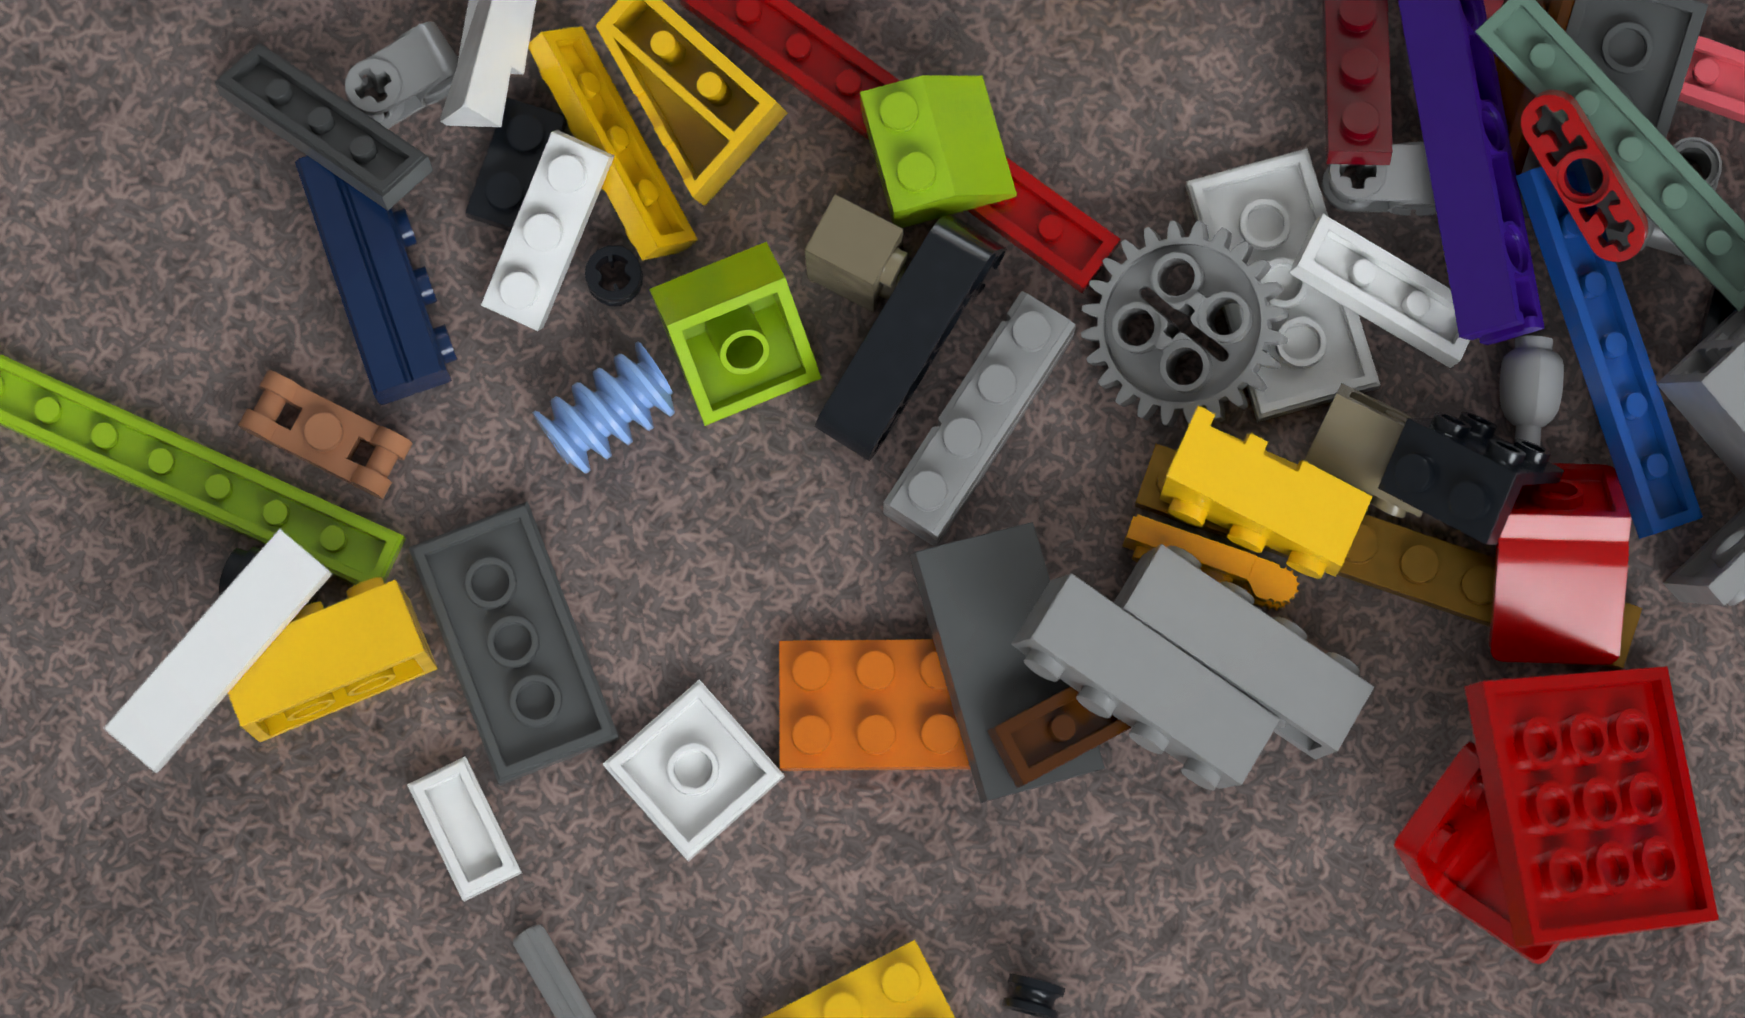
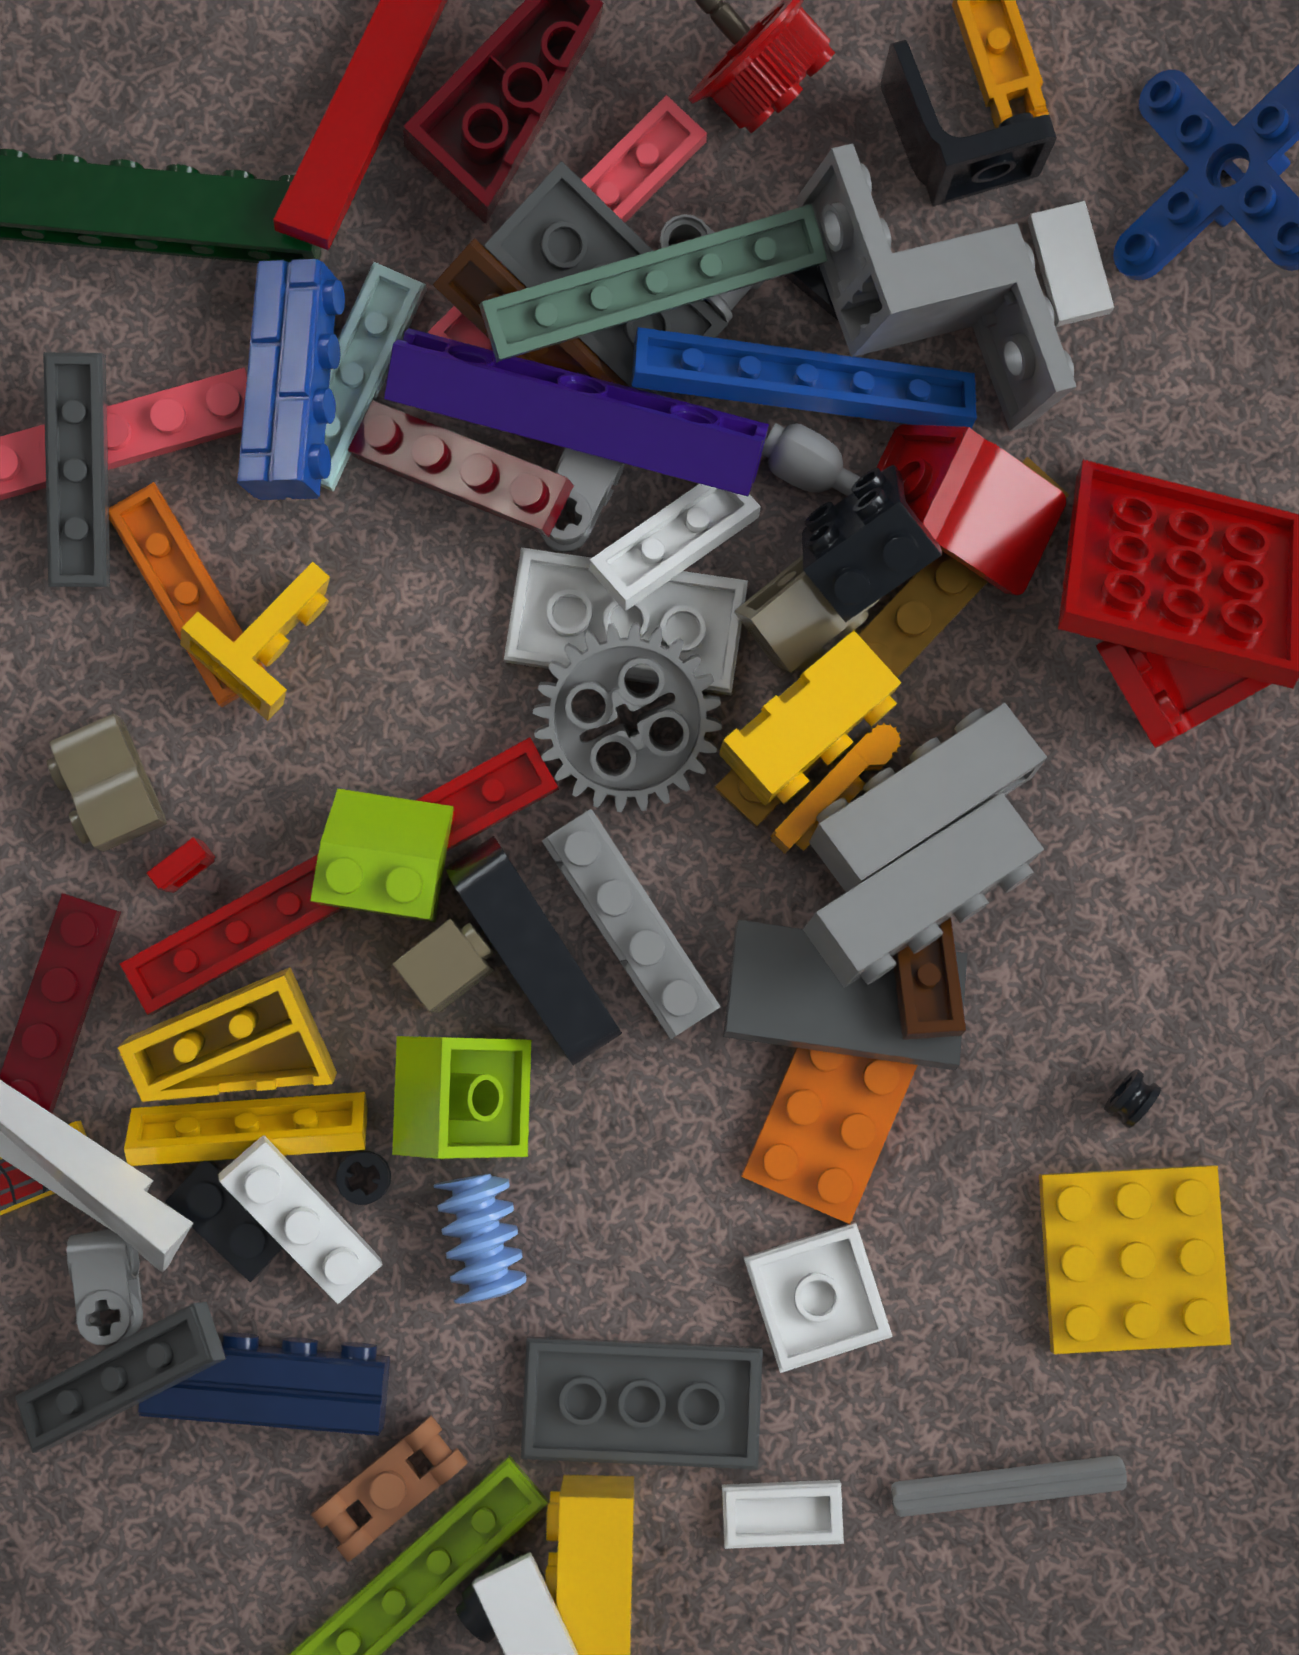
camera: 70 degrees left, 5 degrees up
red beam [1521,90,1648,262] -> none

